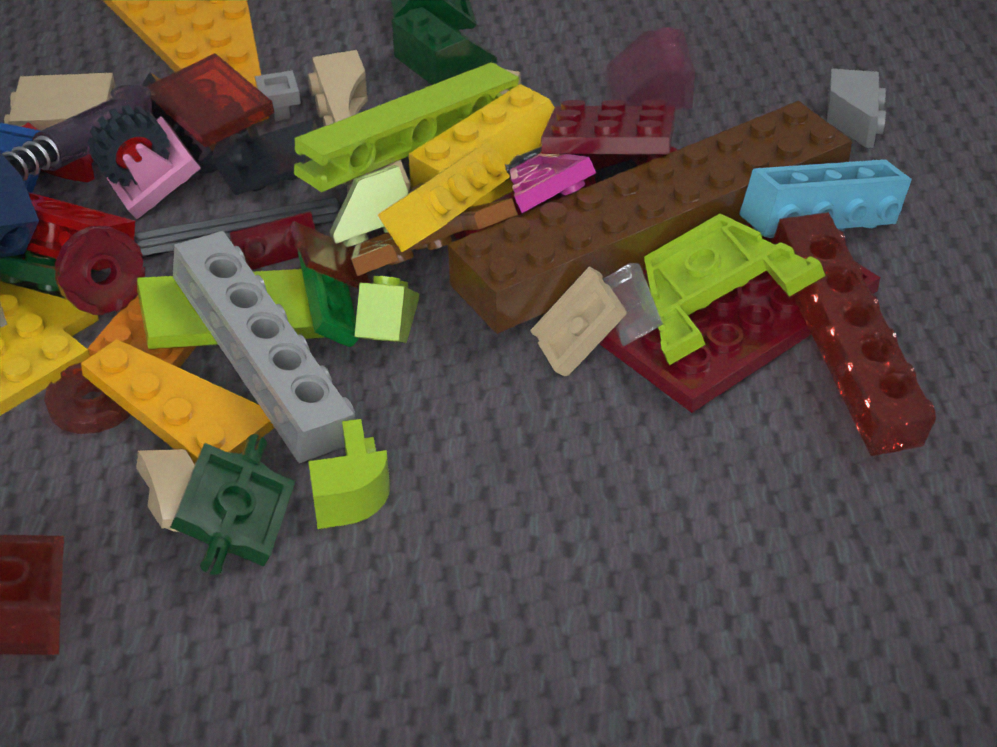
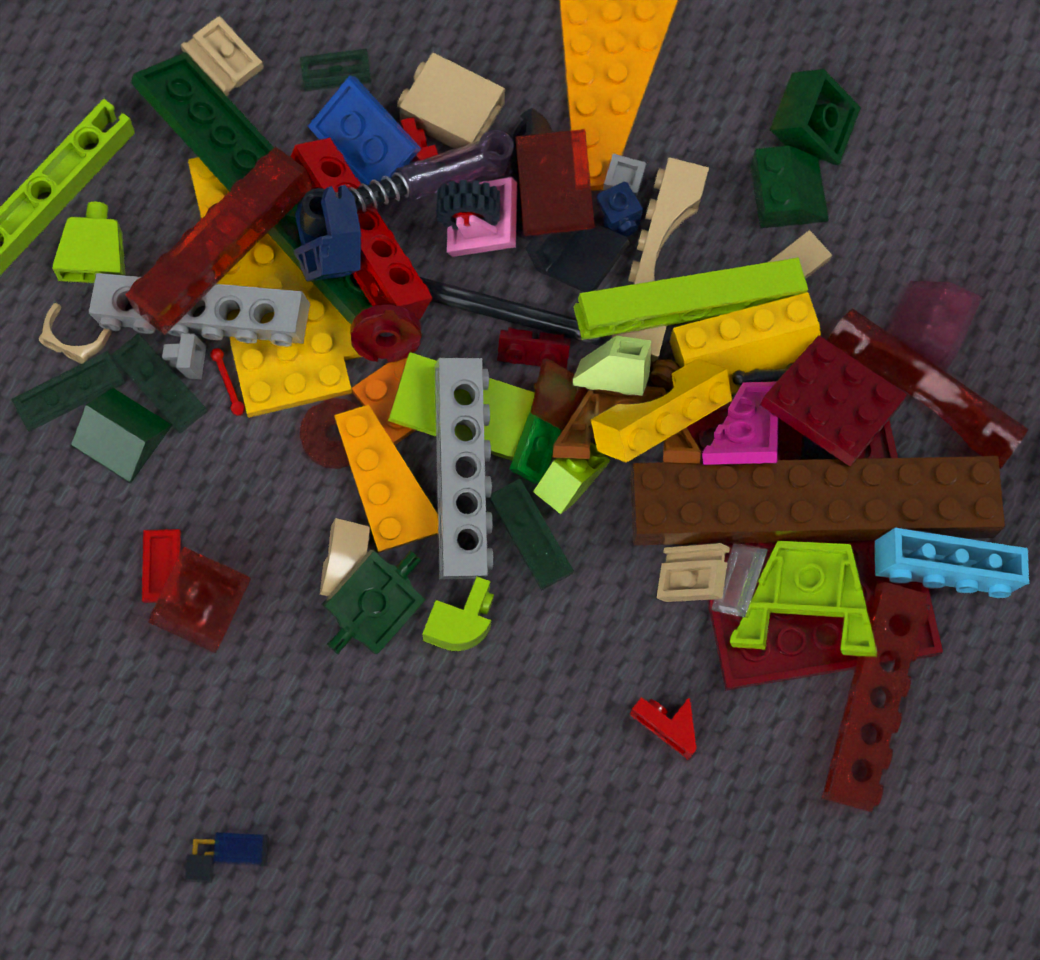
camera: 25 degrees right, 30 degrees up
none -> clear green plate [489,479,574,591]
none -> dark blue bracket [596,181,643,237]
none -> red slope [630,697,697,760]
none -> clear red arch [827,308,1029,469]

